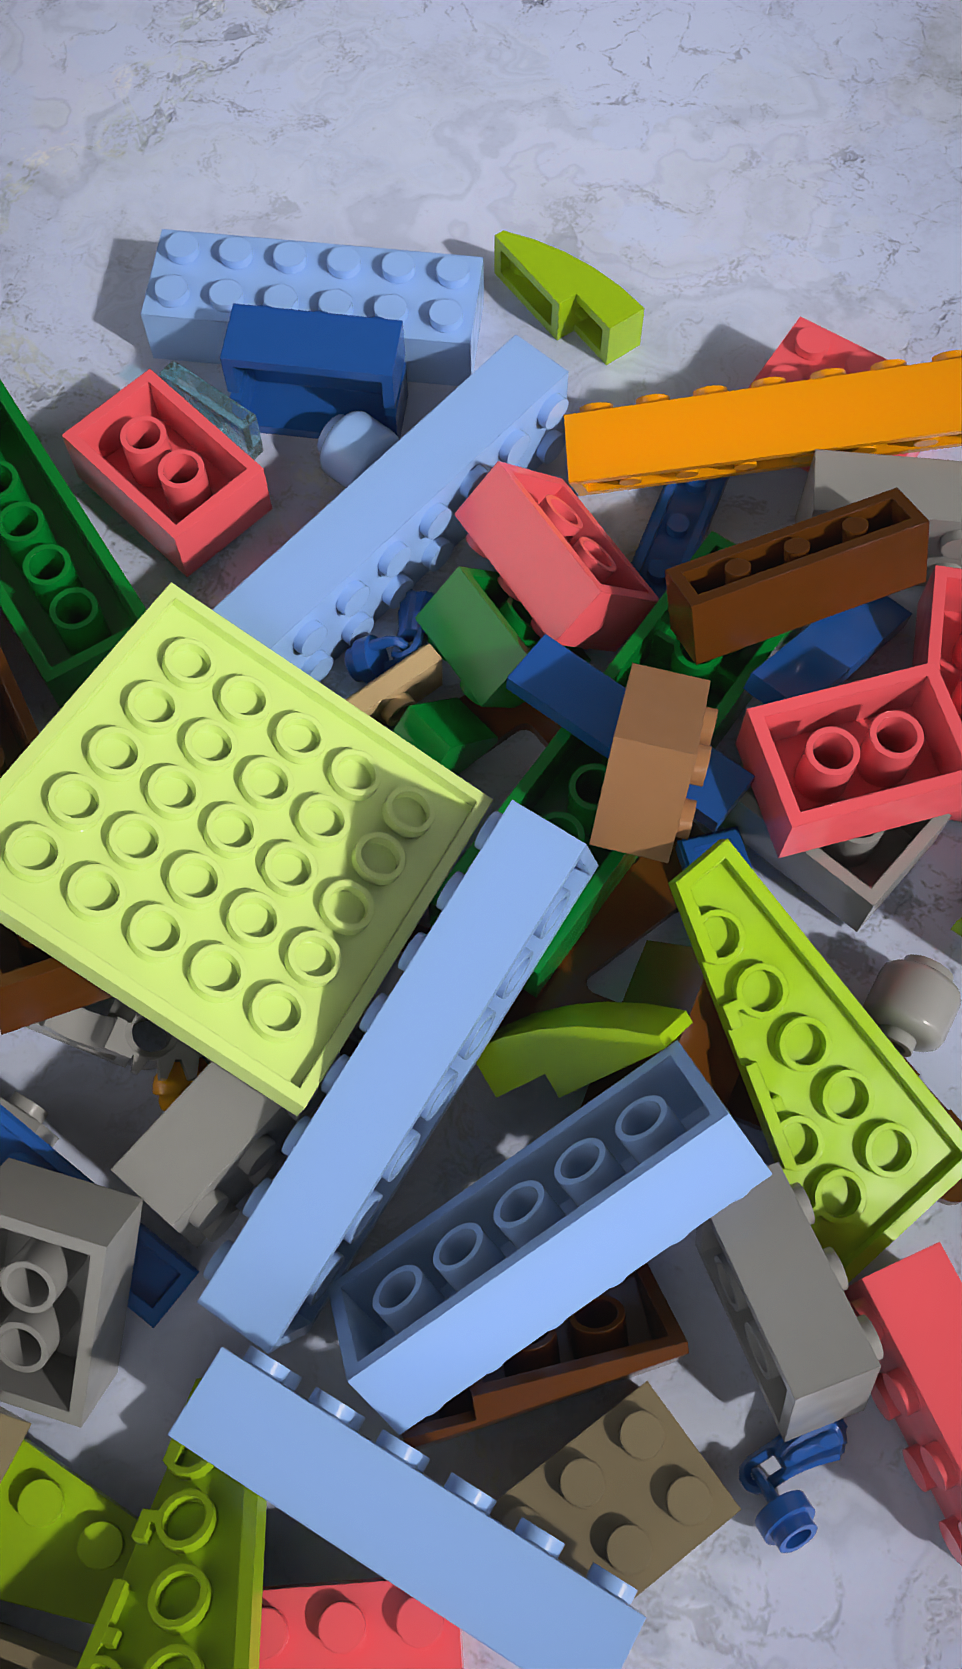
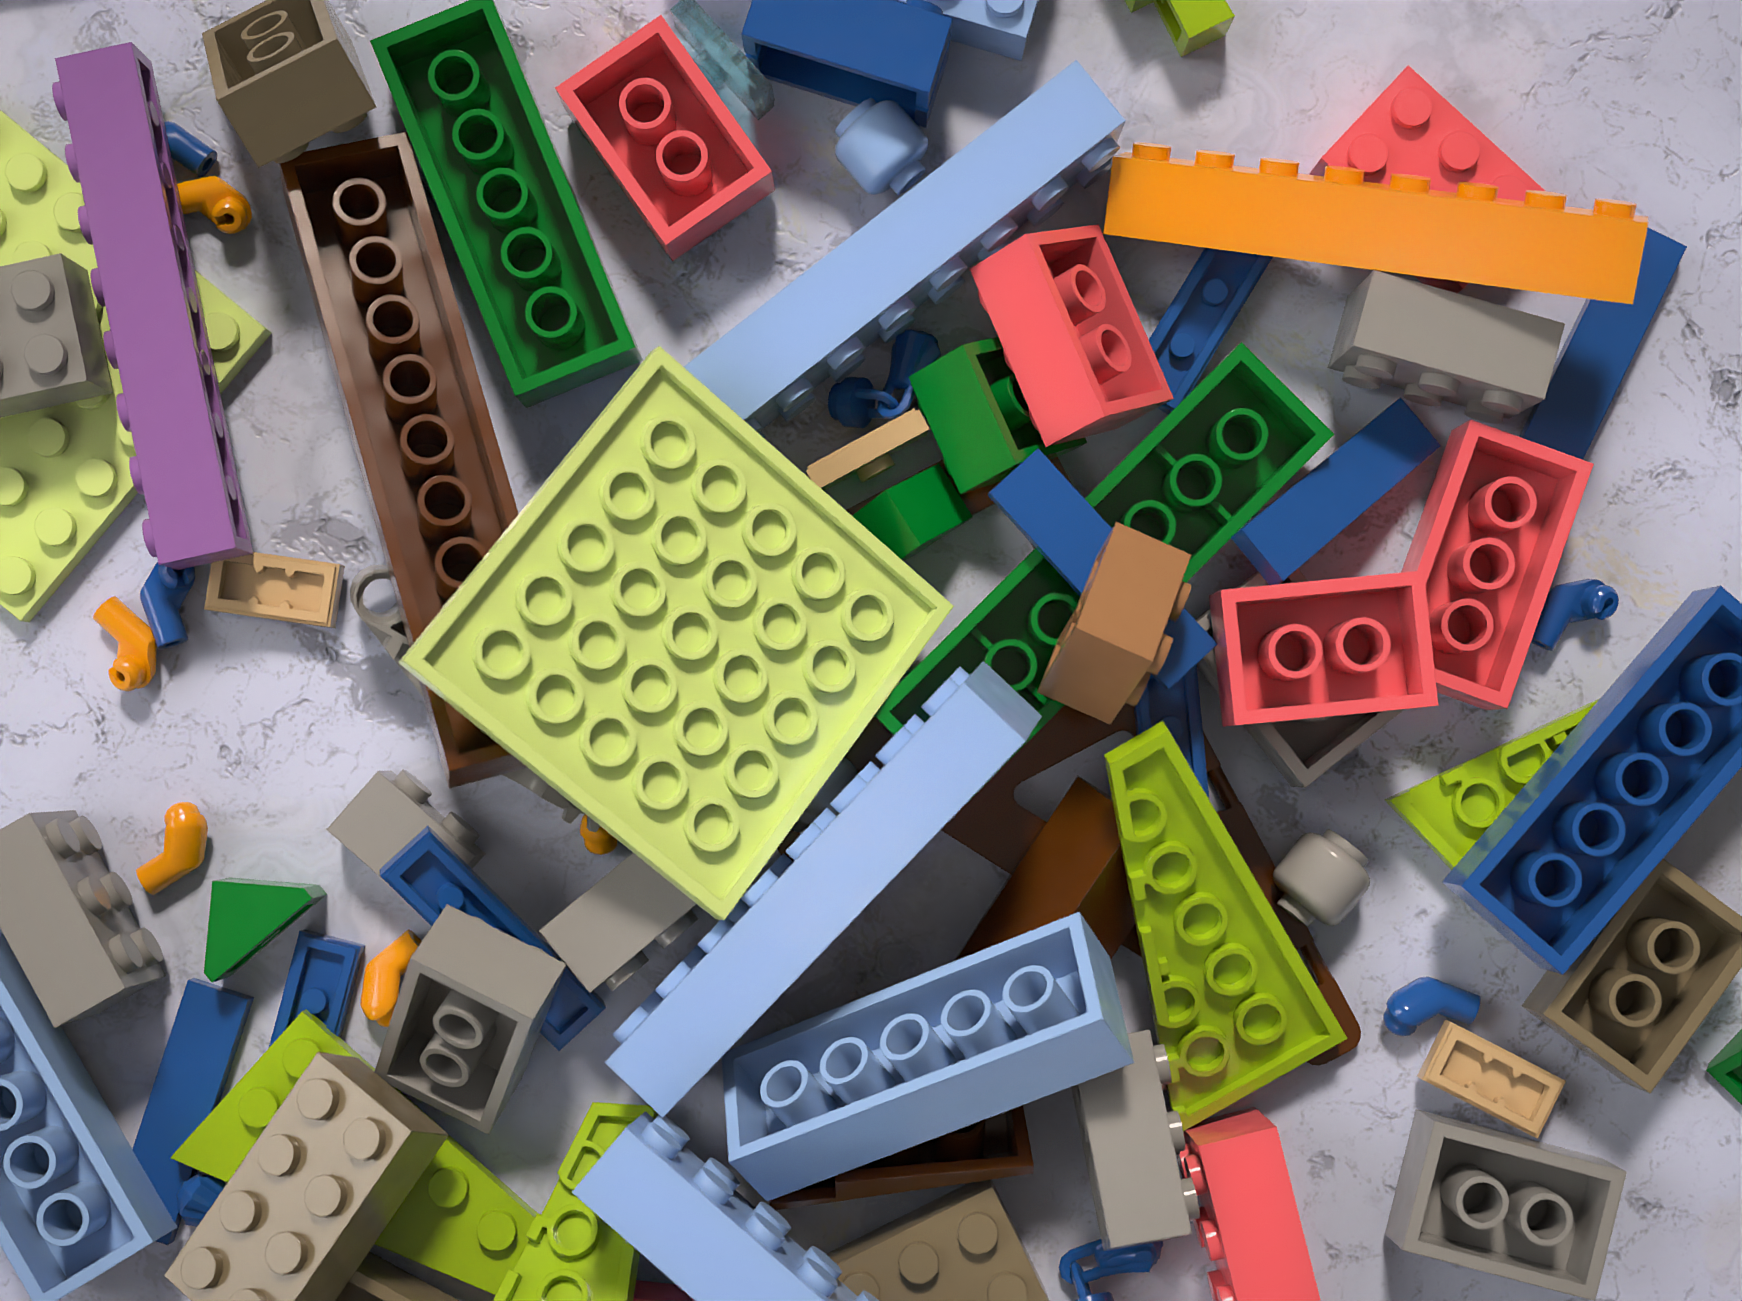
camera: 10 degrees right, 20 degrees up
lime slope [476,1002,693,1098] -> none
reddish brown brick [665,487,930,665] -> none

